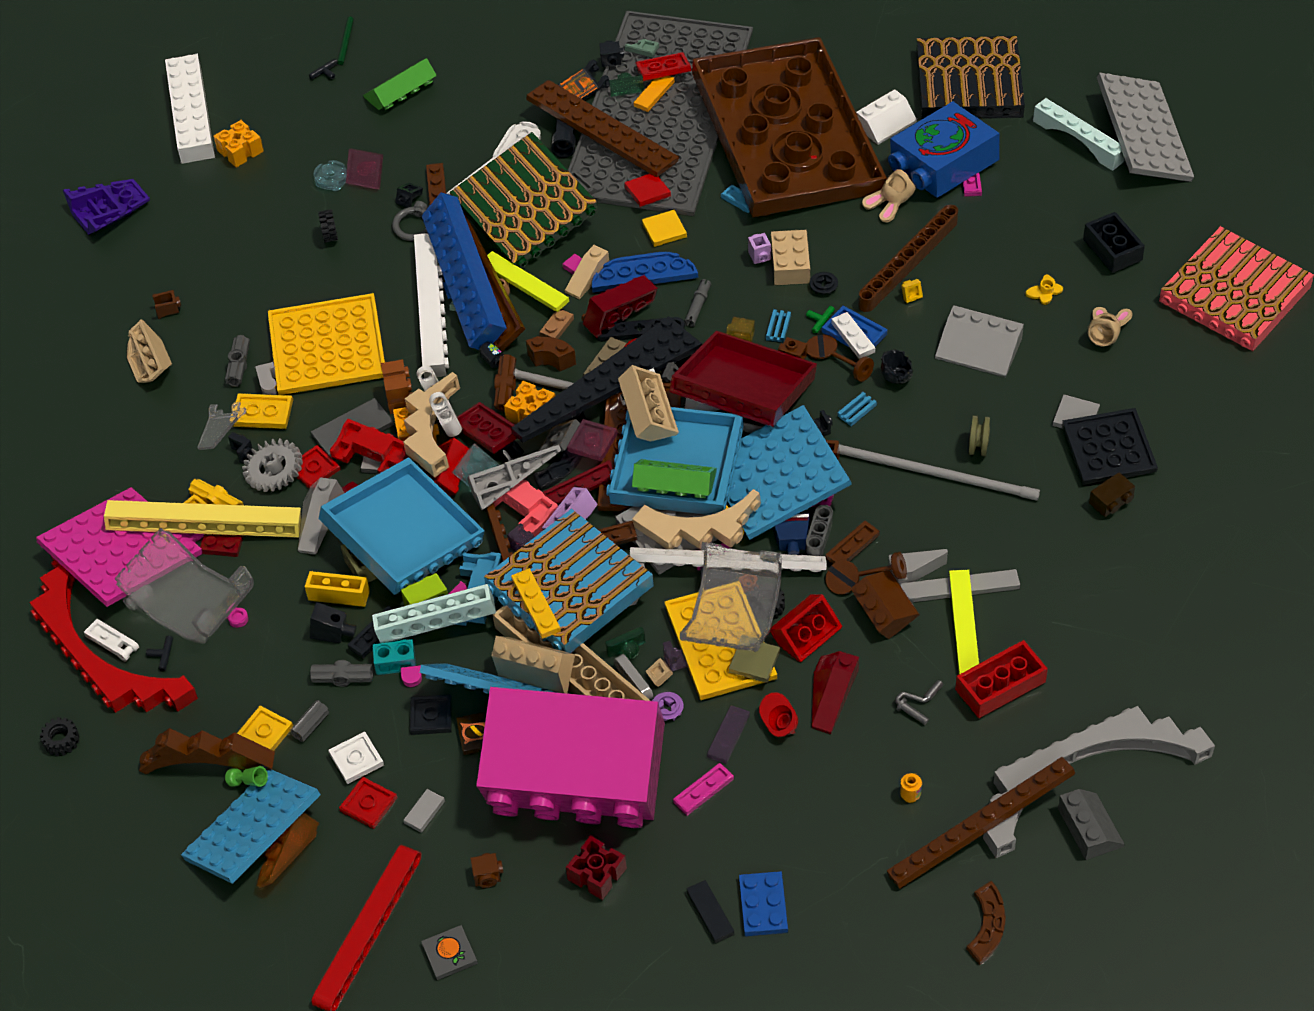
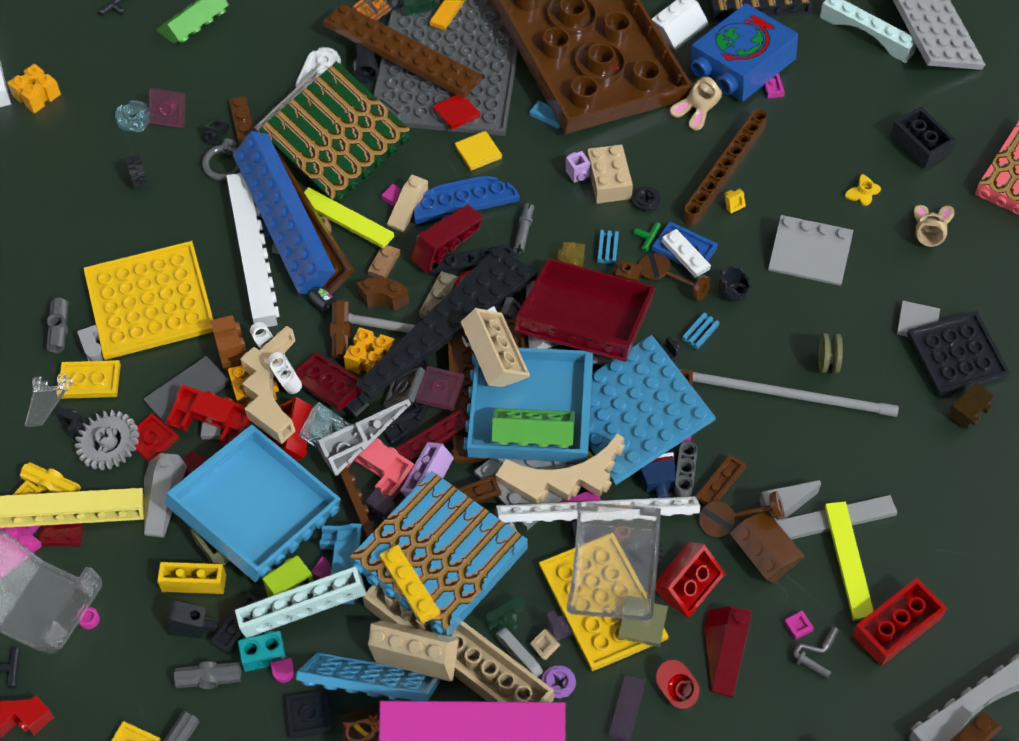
camera: 10 degrees left, 5 degrees up
none -> dark pink tile [784,611,814,640]

